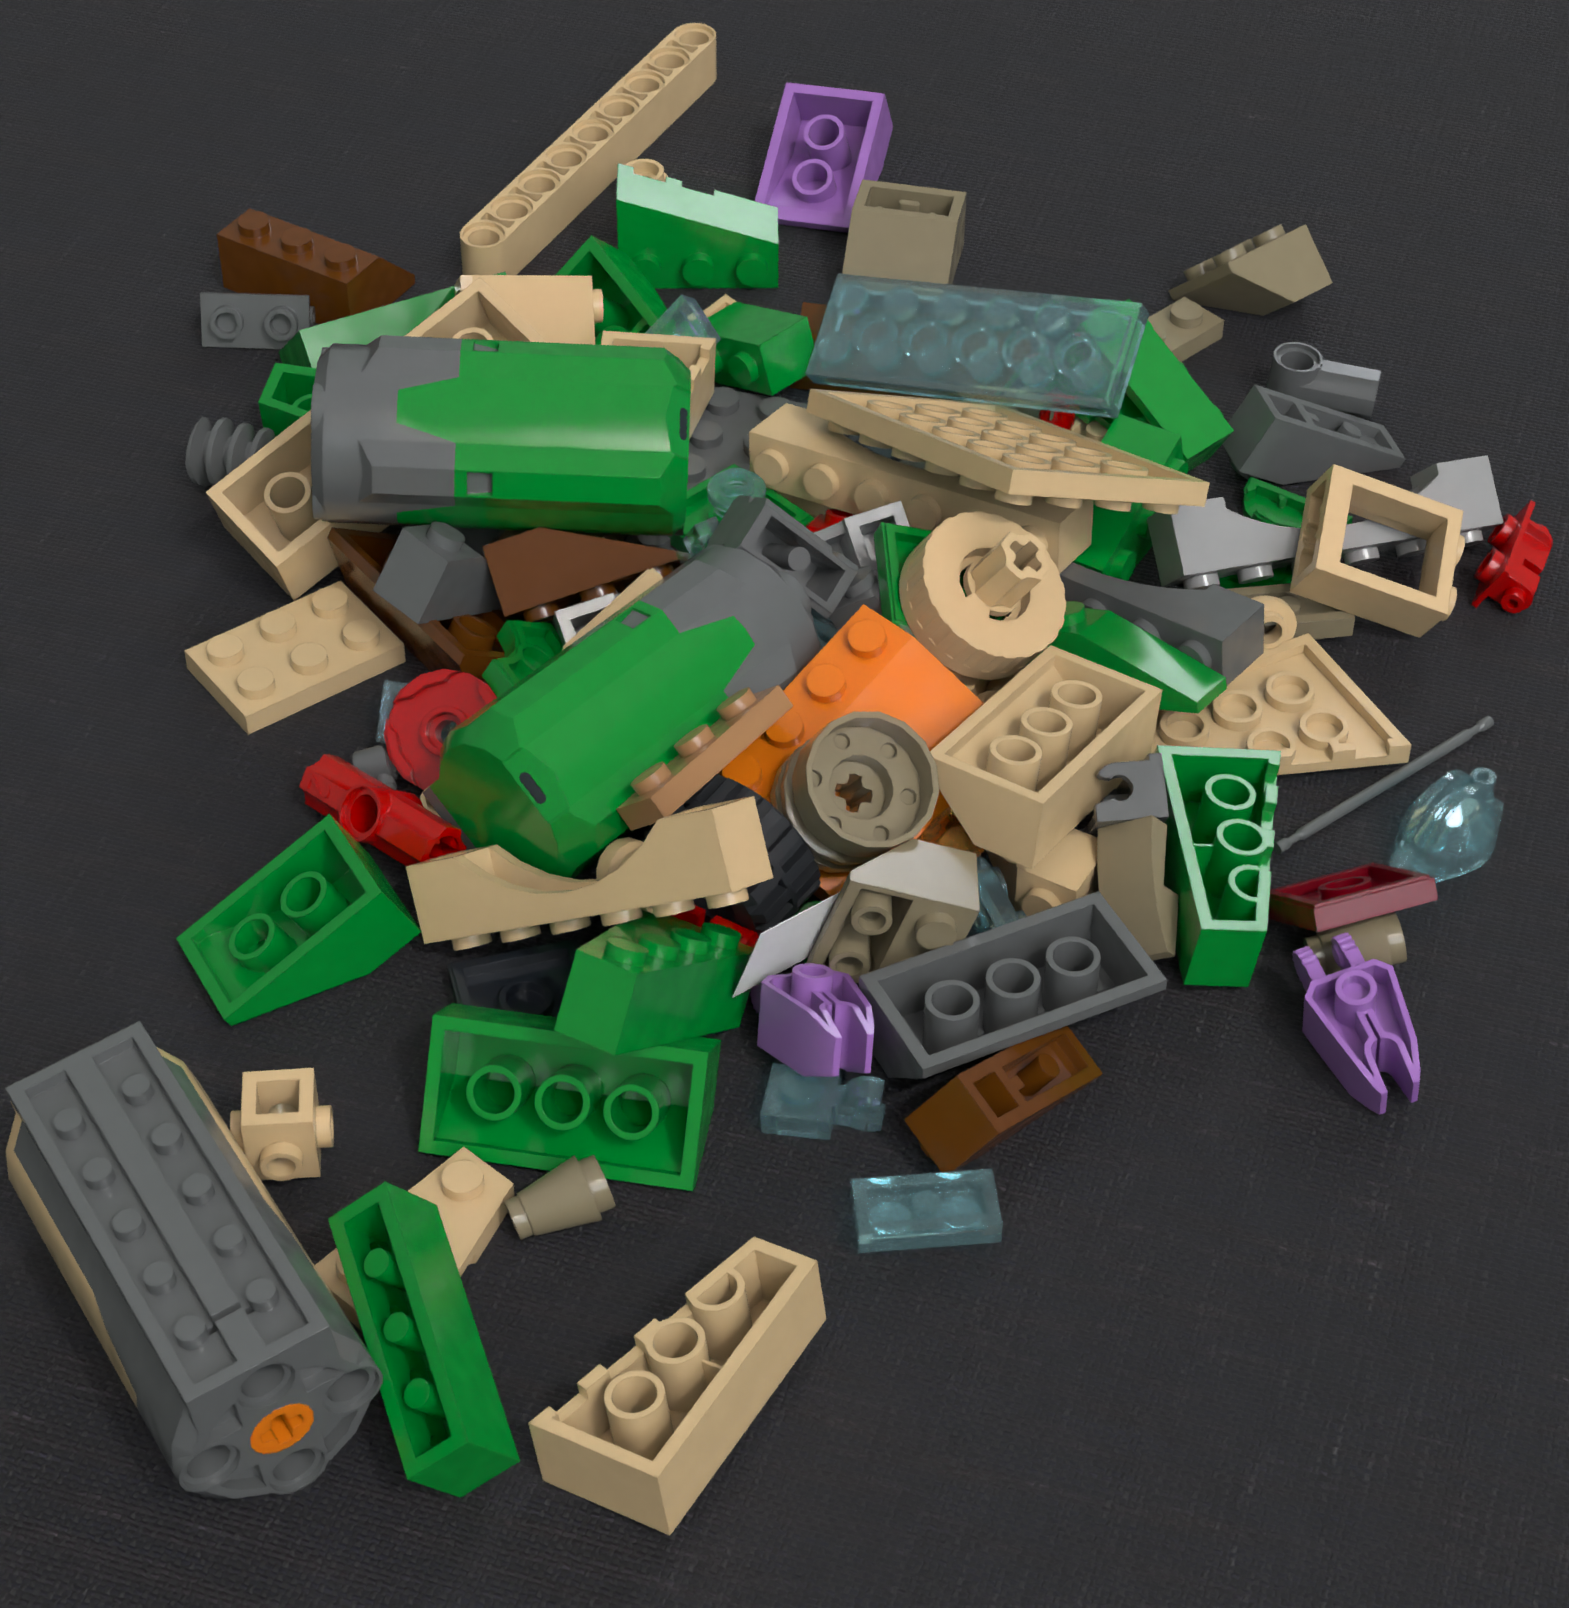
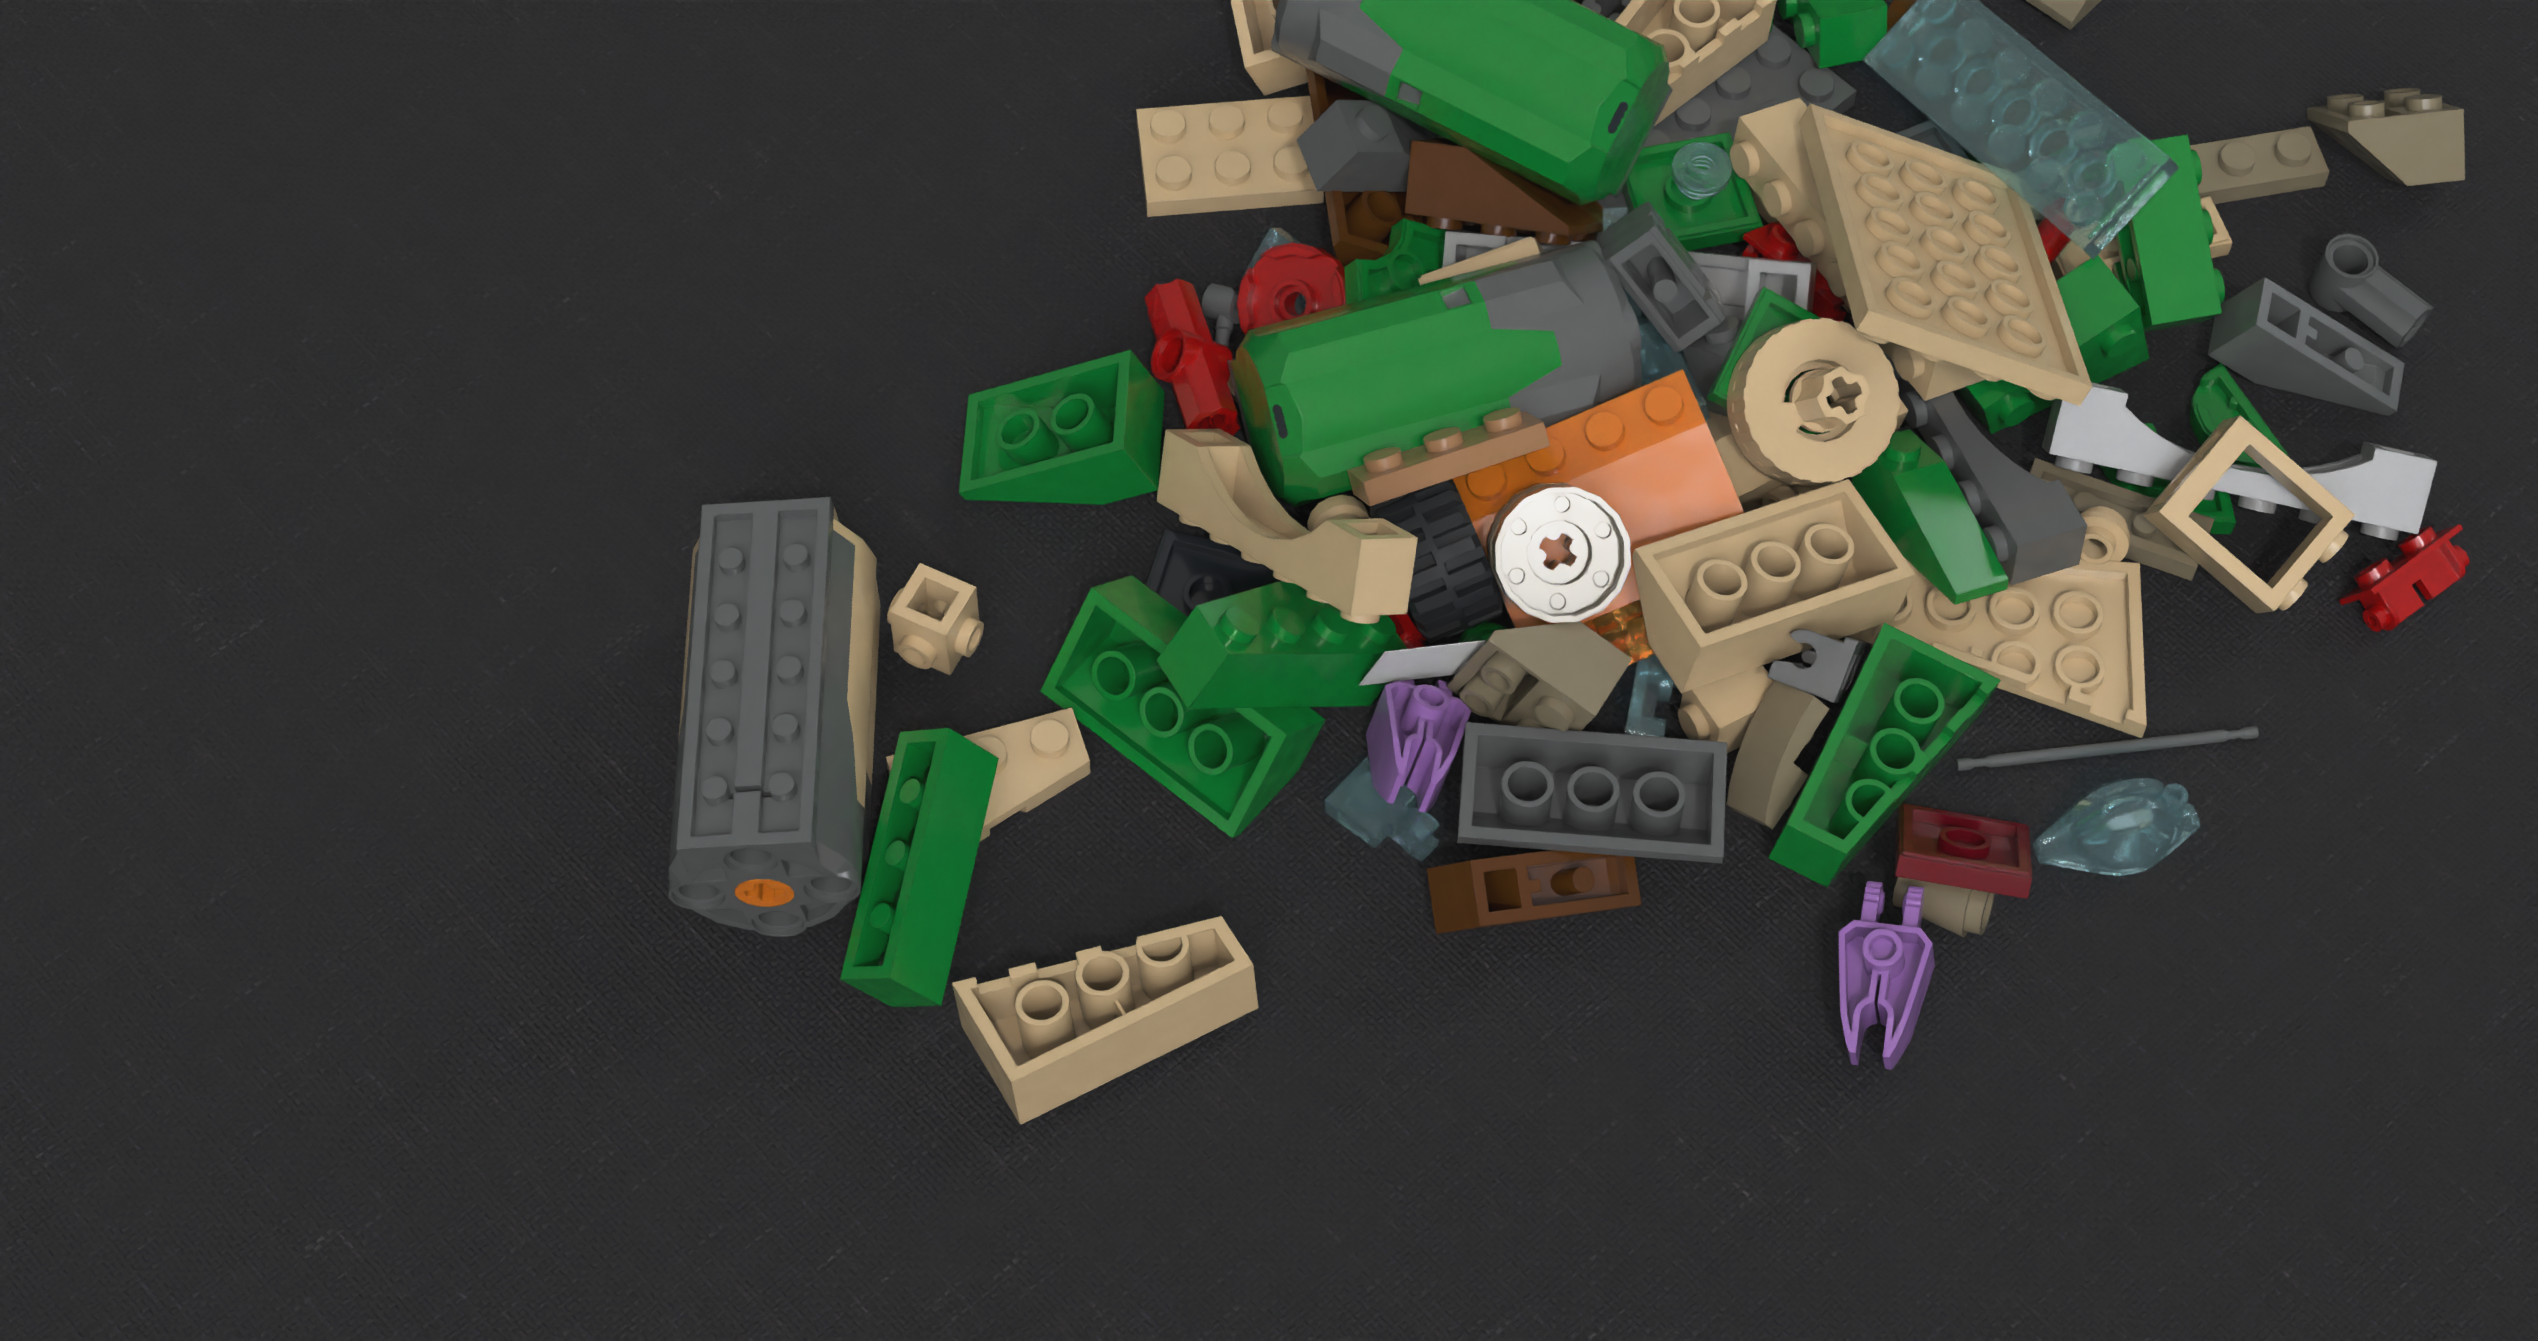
camera: 30 degrees right, 15 degrees up
dark tan cone [504,1154,616,1240] -> none
clear light blue plate [851,1169,1003,1253] -> none

